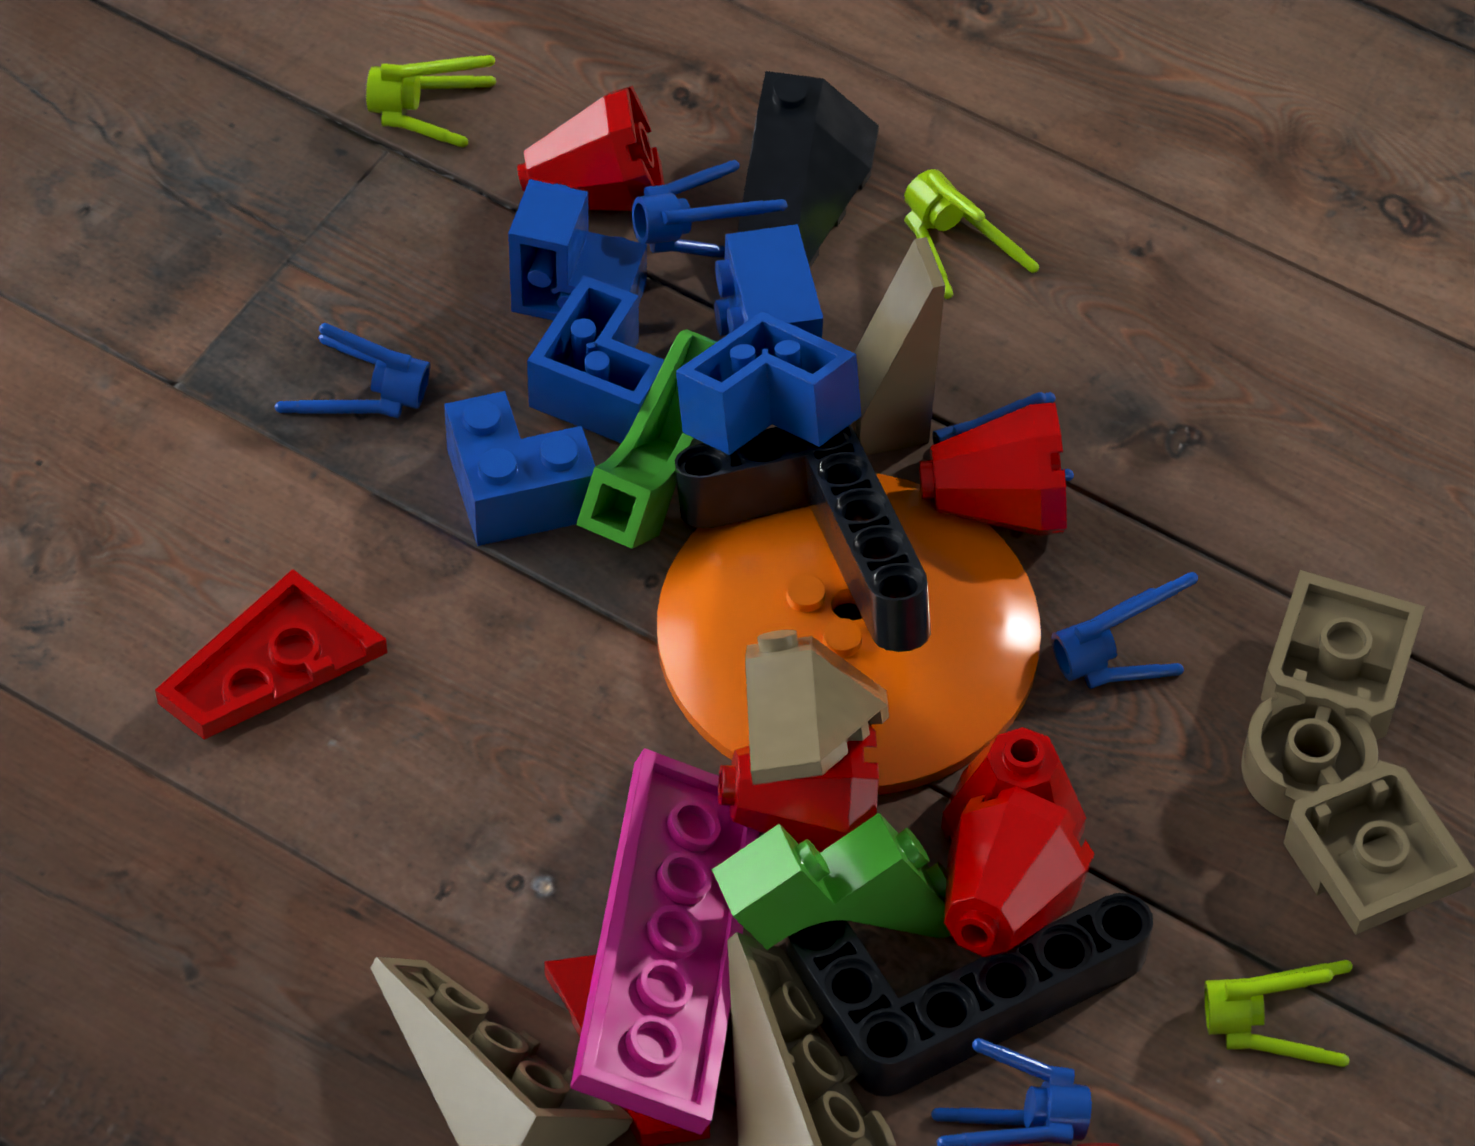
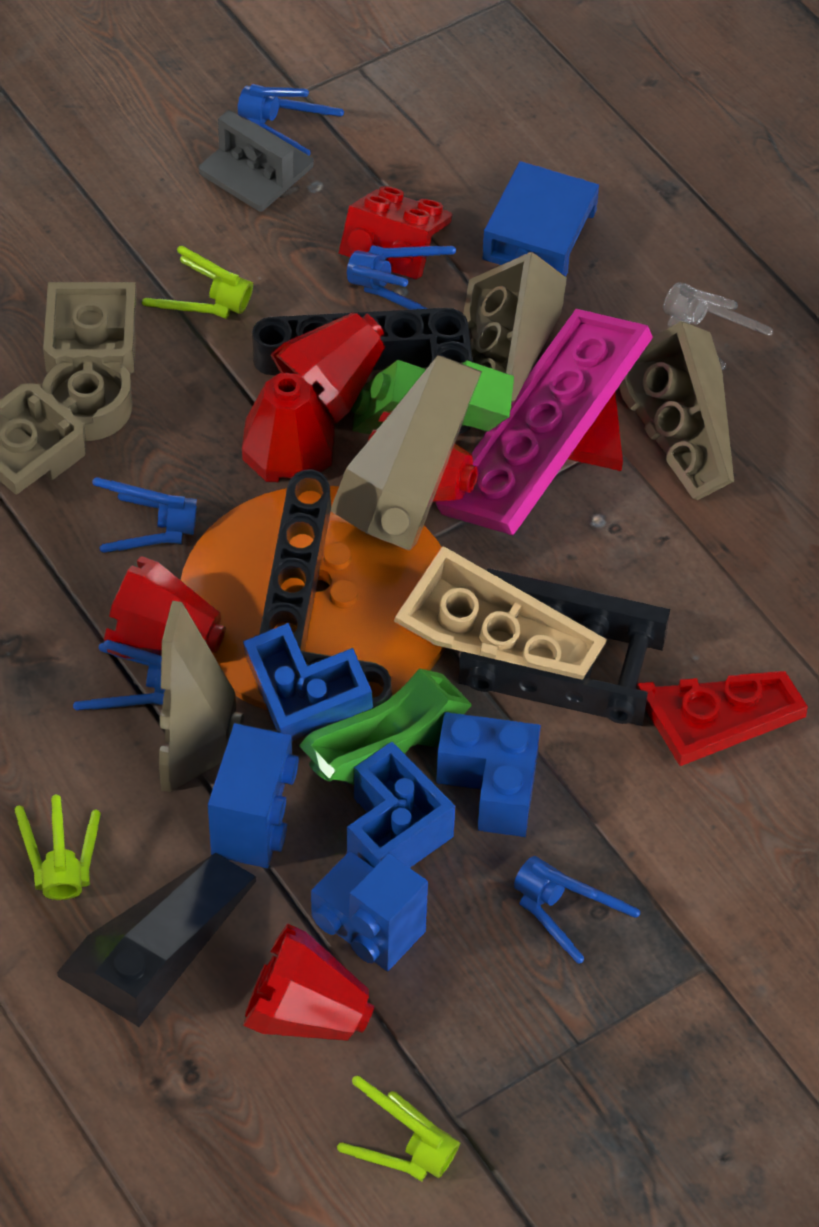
camera: 155 degrees left, 0 degrees up
blue plant [632,160,788,258] -> none
none -> tan wedge [394,546,607,680]
none -> black fence [458,568,670,726]

